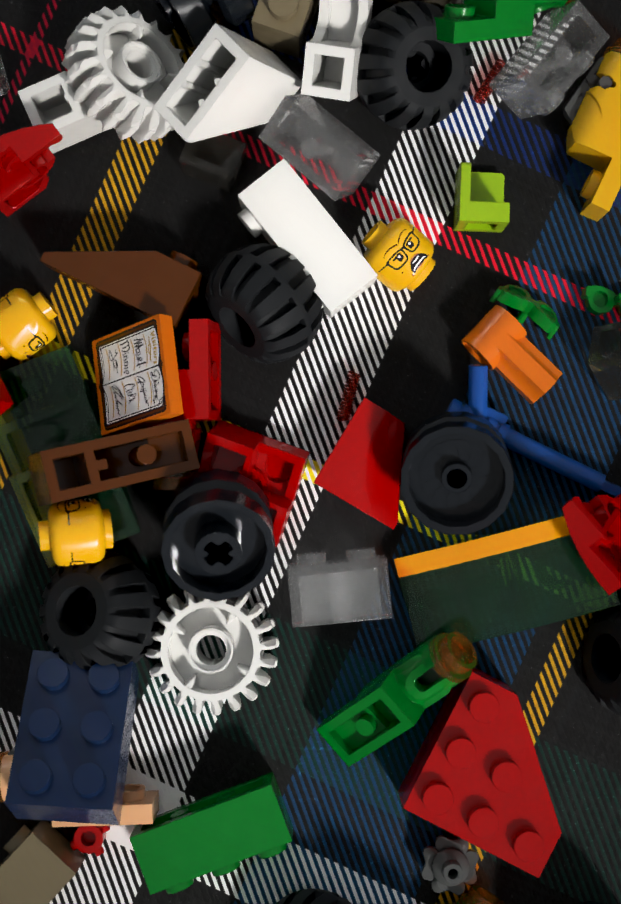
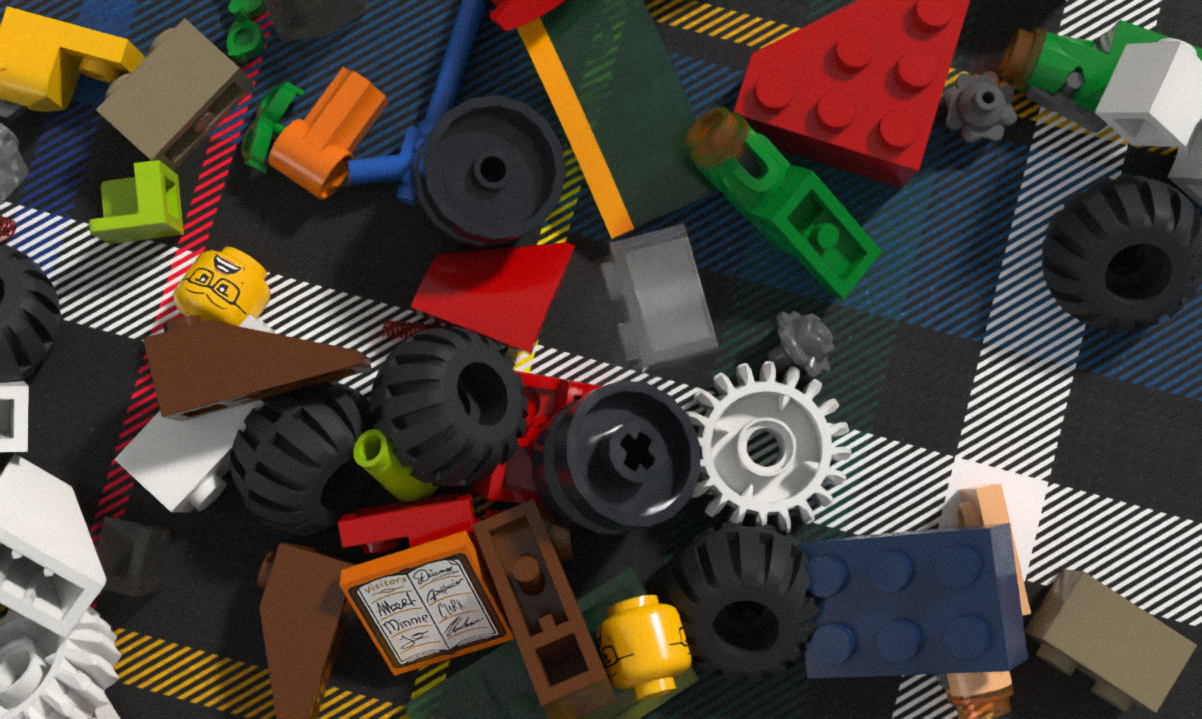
camera: 100 degrees left, 5 degrees down
red piece [70,826,110,857] -> none
green brick [129,772,293,895] -> none
clear brick [258,94,381,201] -> none
none -> dark tan brick [96,18,255,171]
none -> reddish brown slope [143,315,372,421]
none -> lime cone [354,429,439,502]
none -> black wheel [370,327,528,487]
none -> dark grey plant [768,310,835,377]

